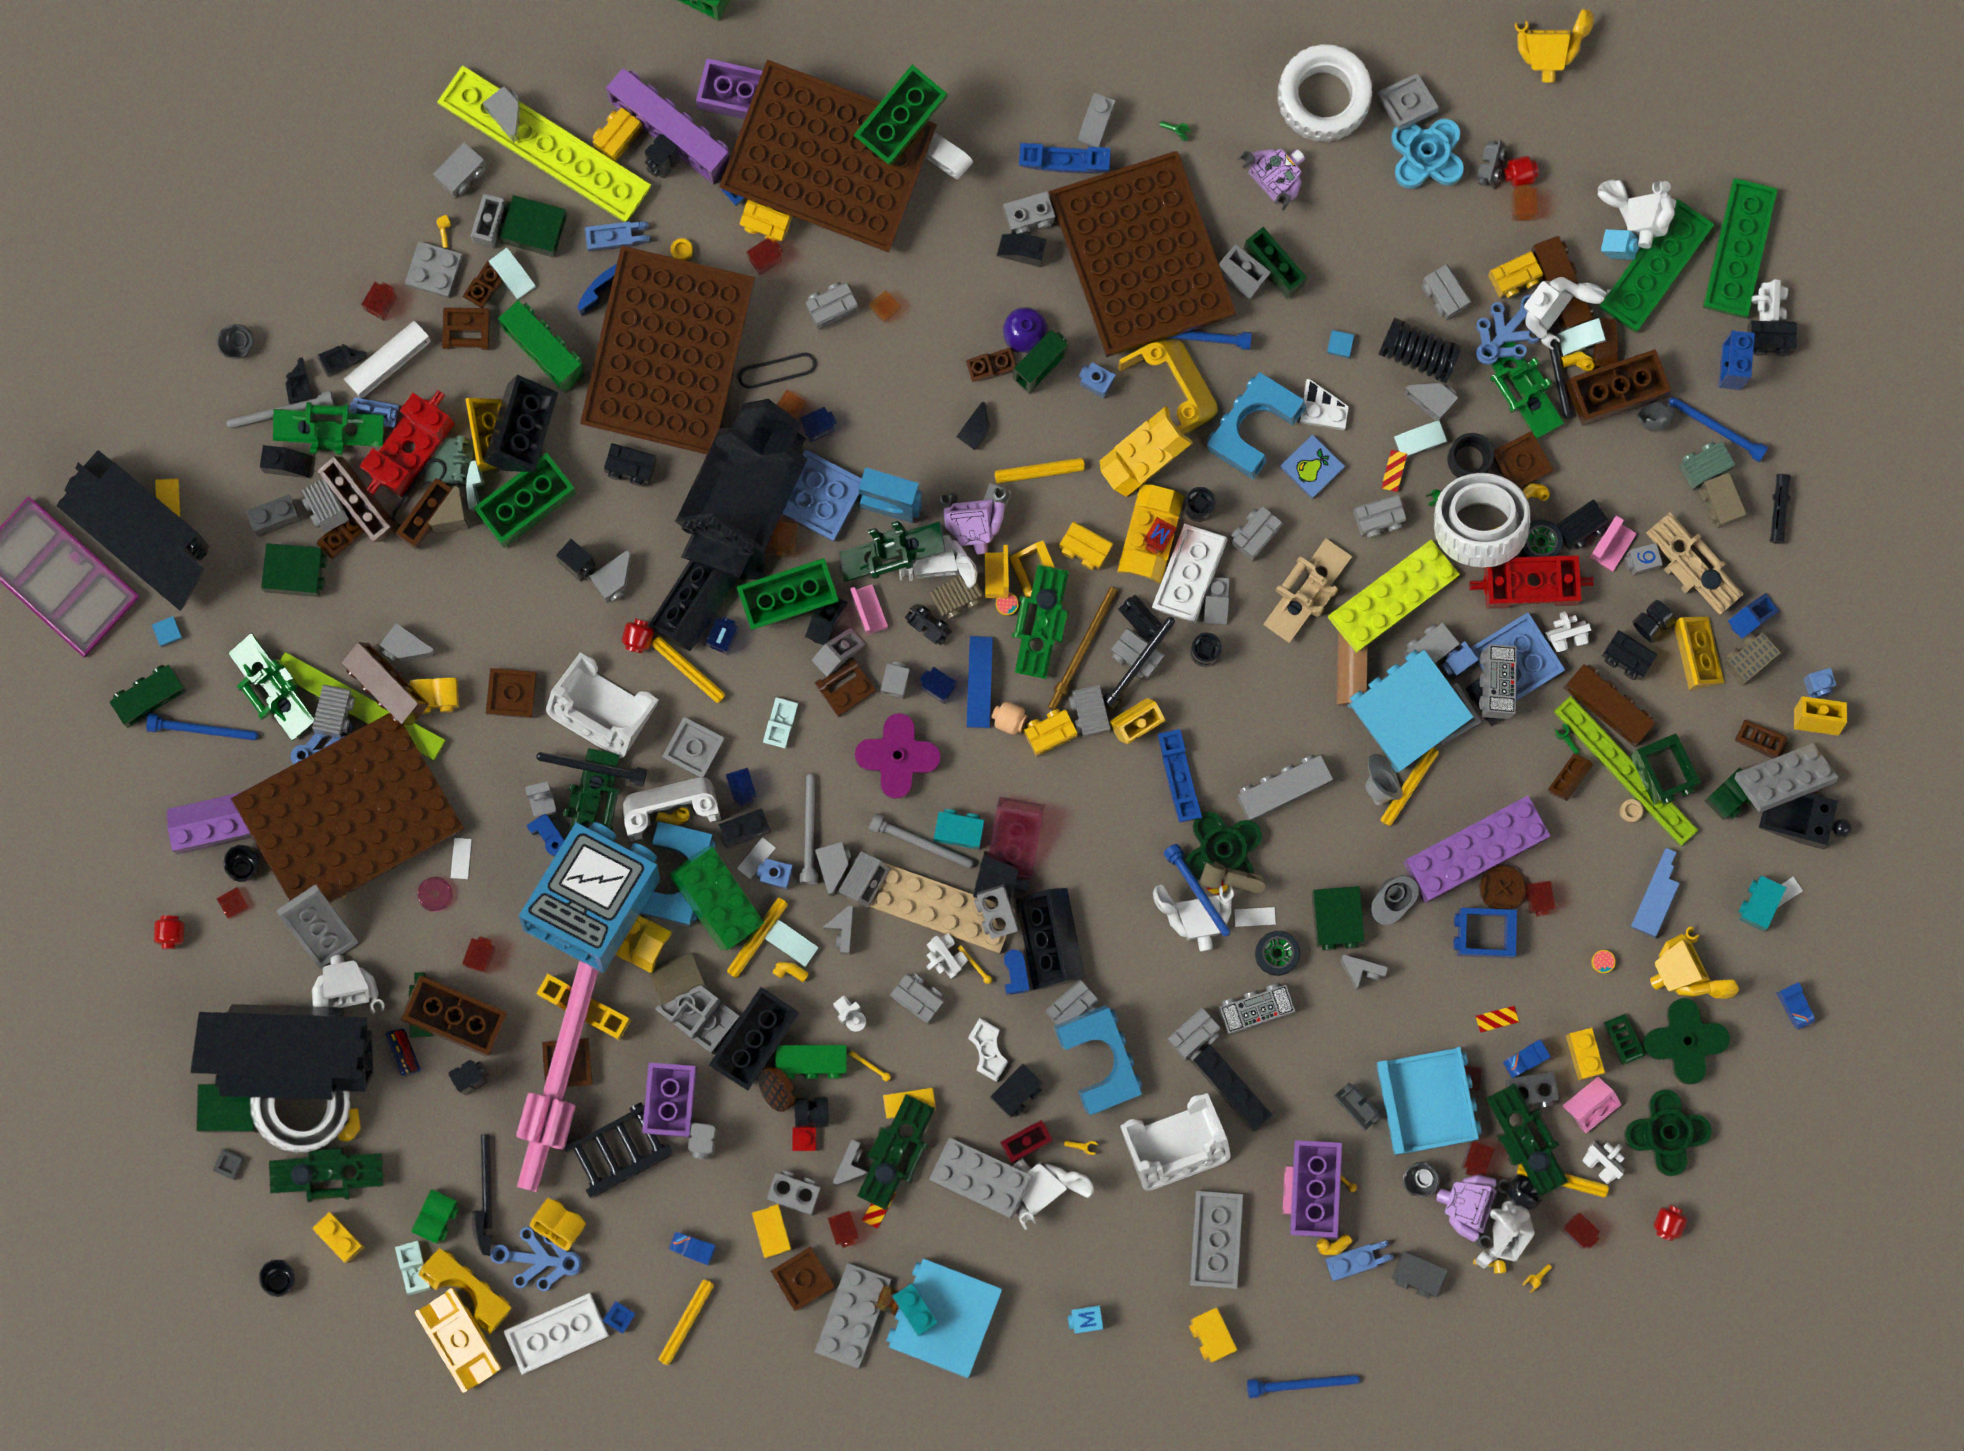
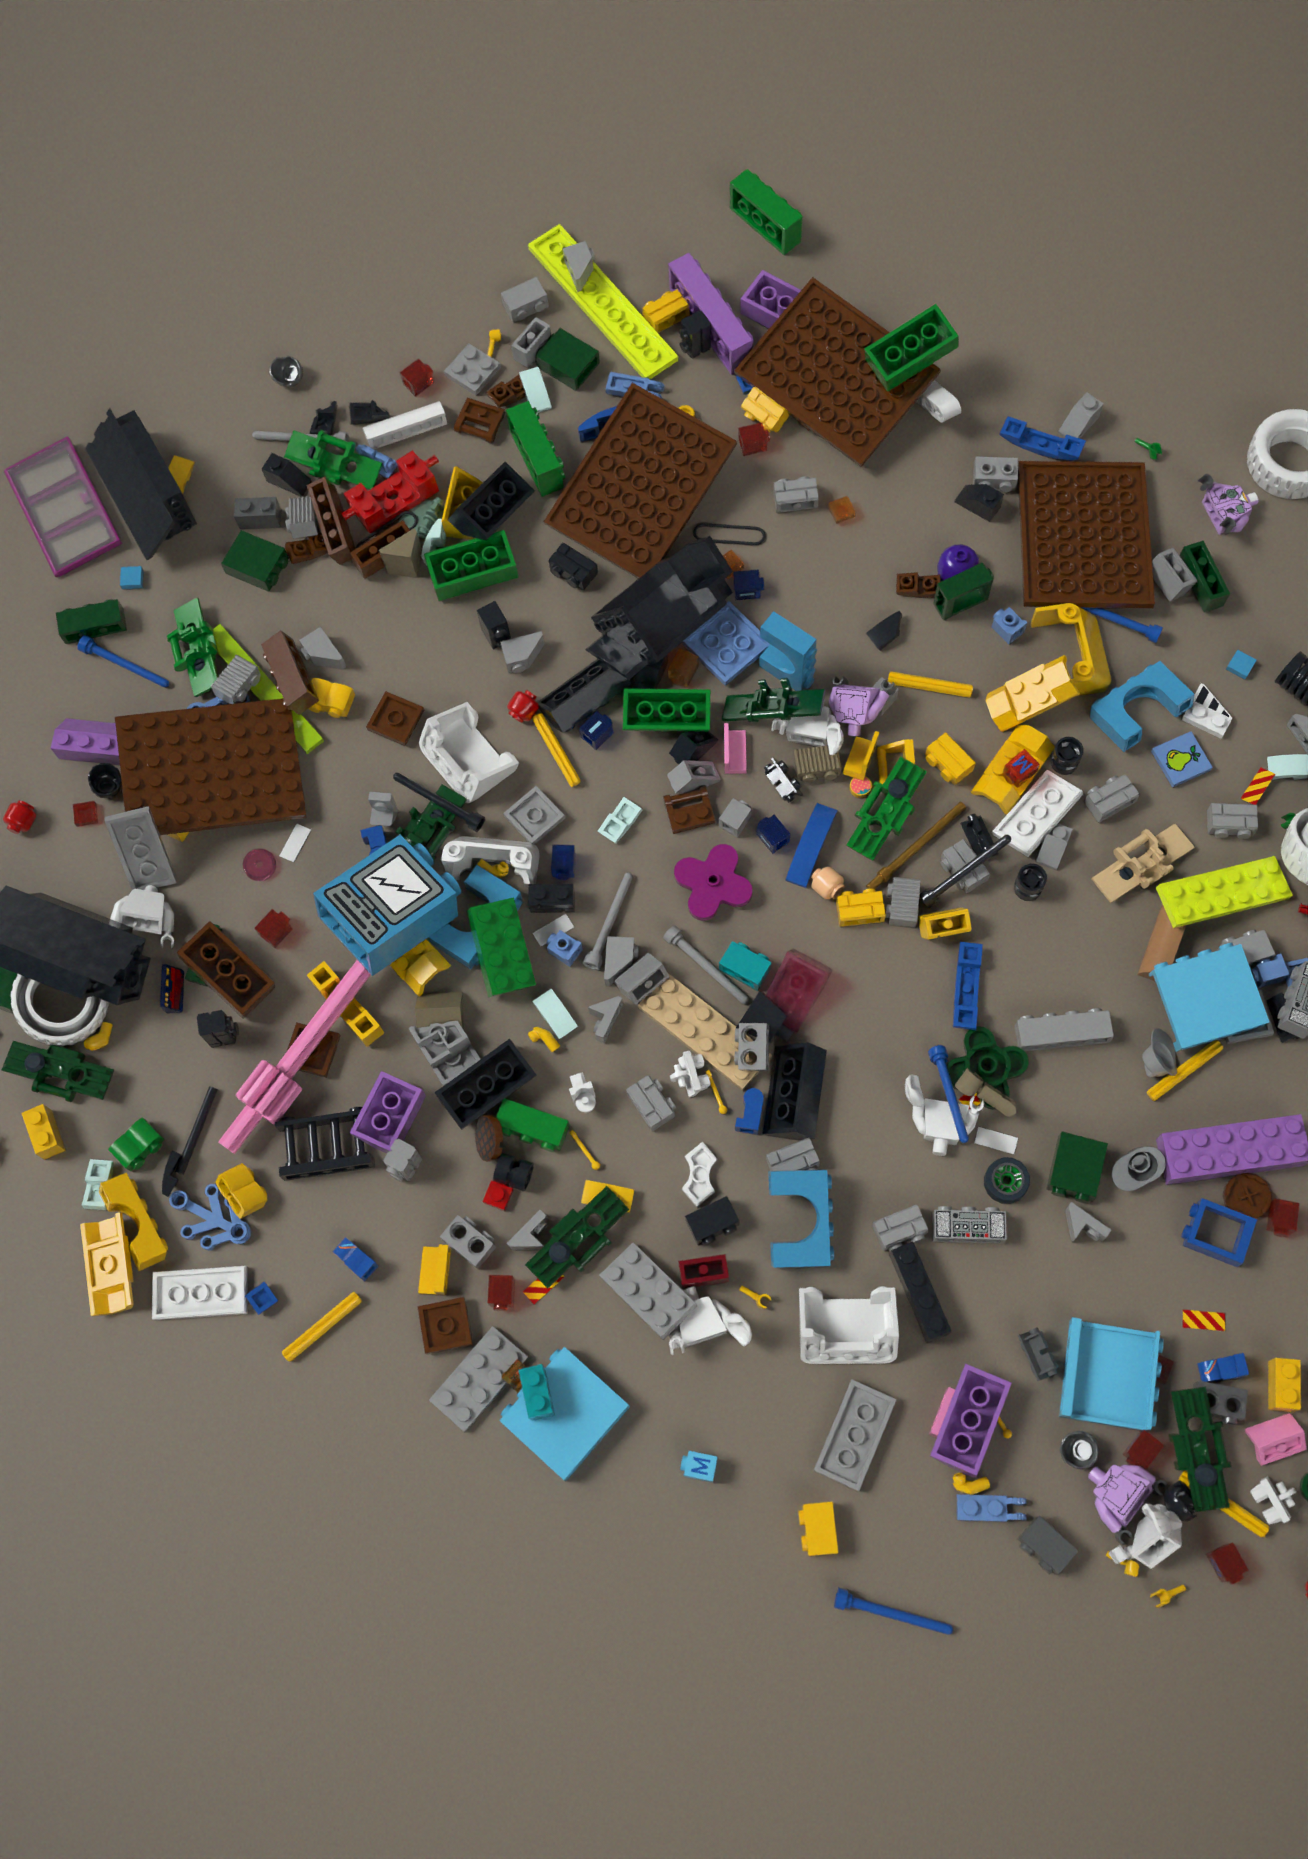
camera: 30 degrees right, 10 degrees down
yellow axle [727,898,788,978] -> none

